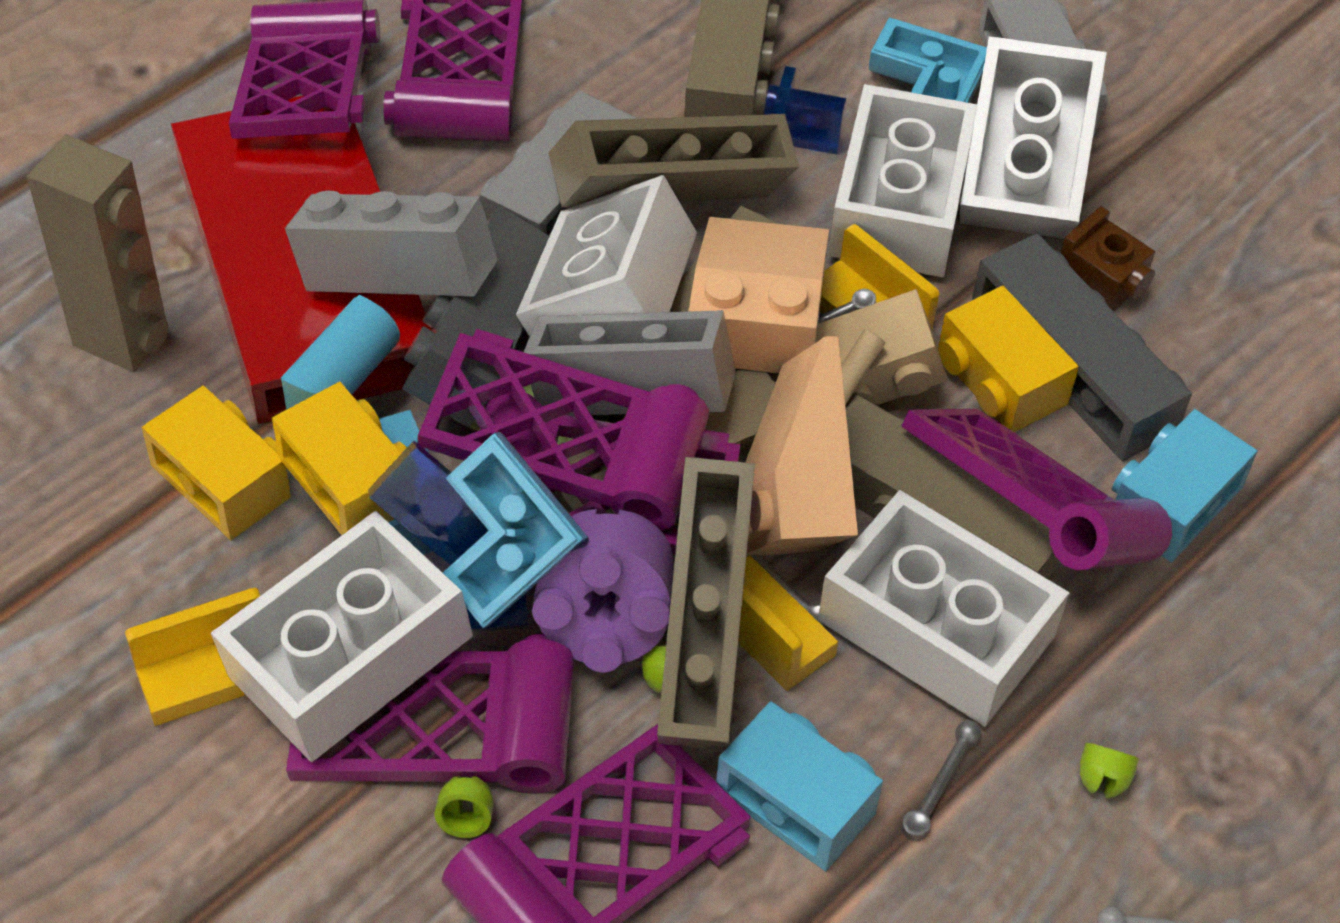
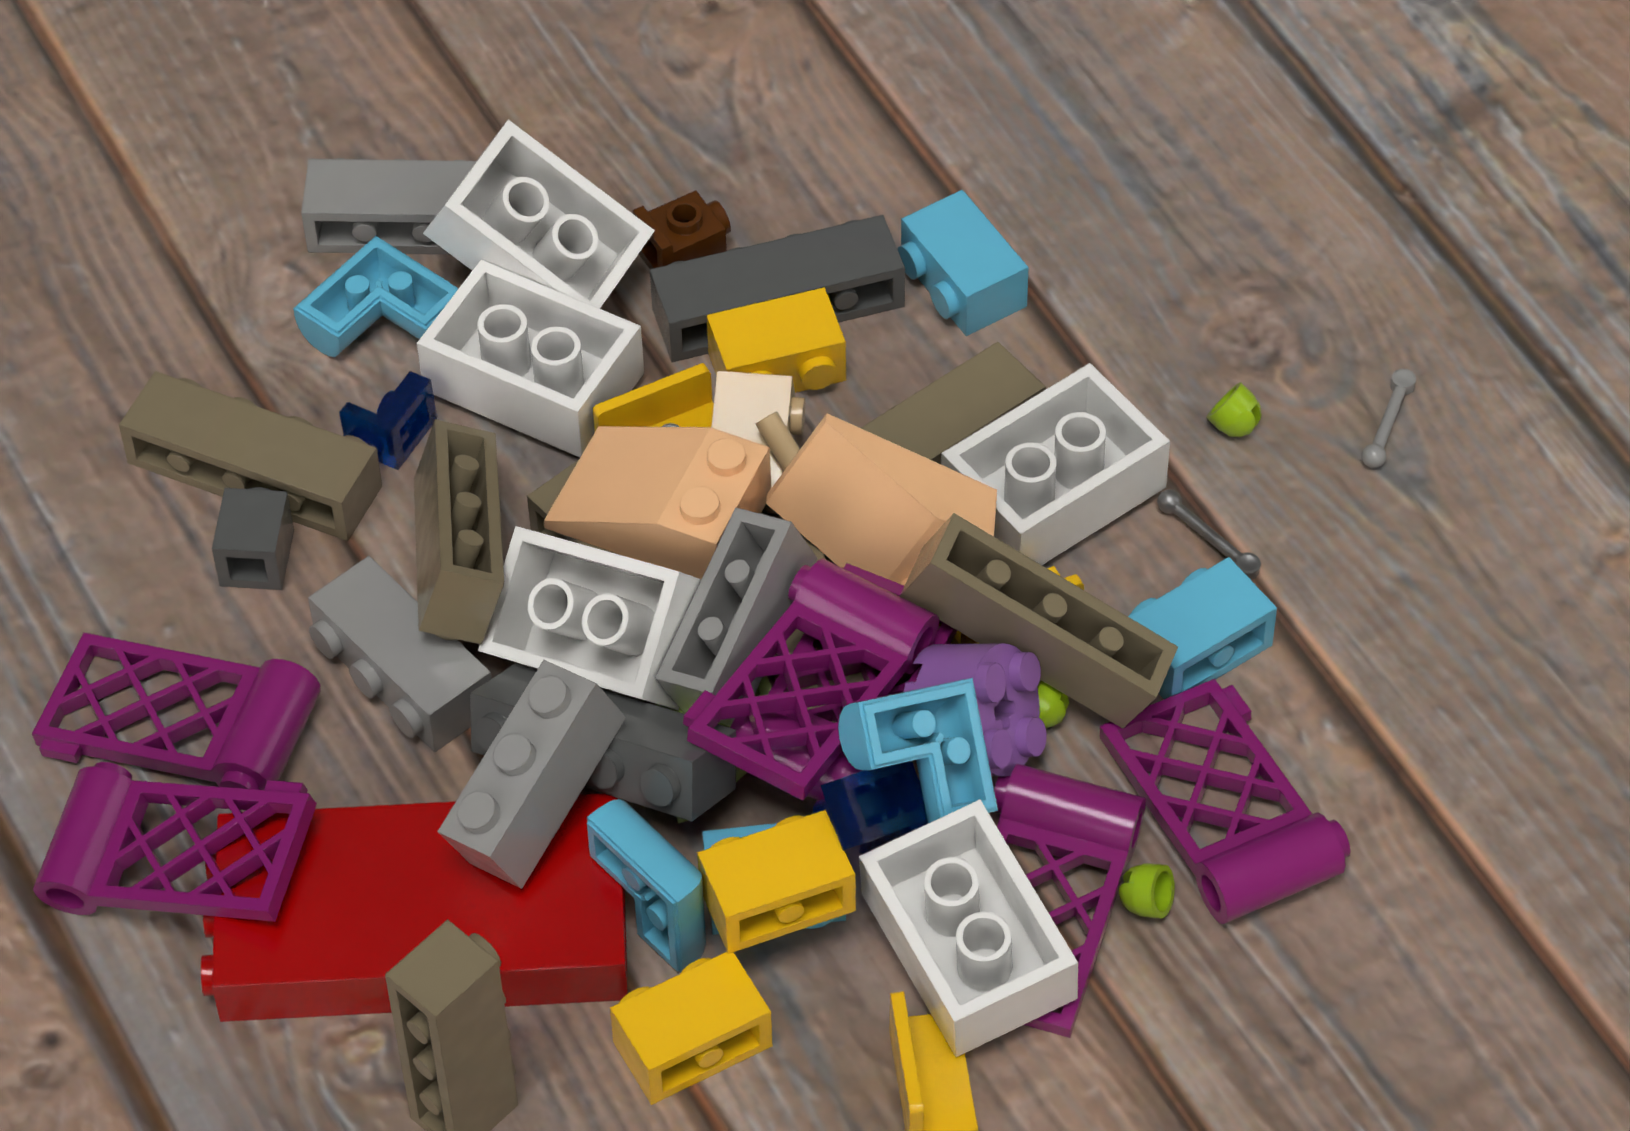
camera: 70 degrees left, 0 degrees up
magenta piece [901,409,1172,570] -> none
none -> dark grey brick [212,487,294,590]

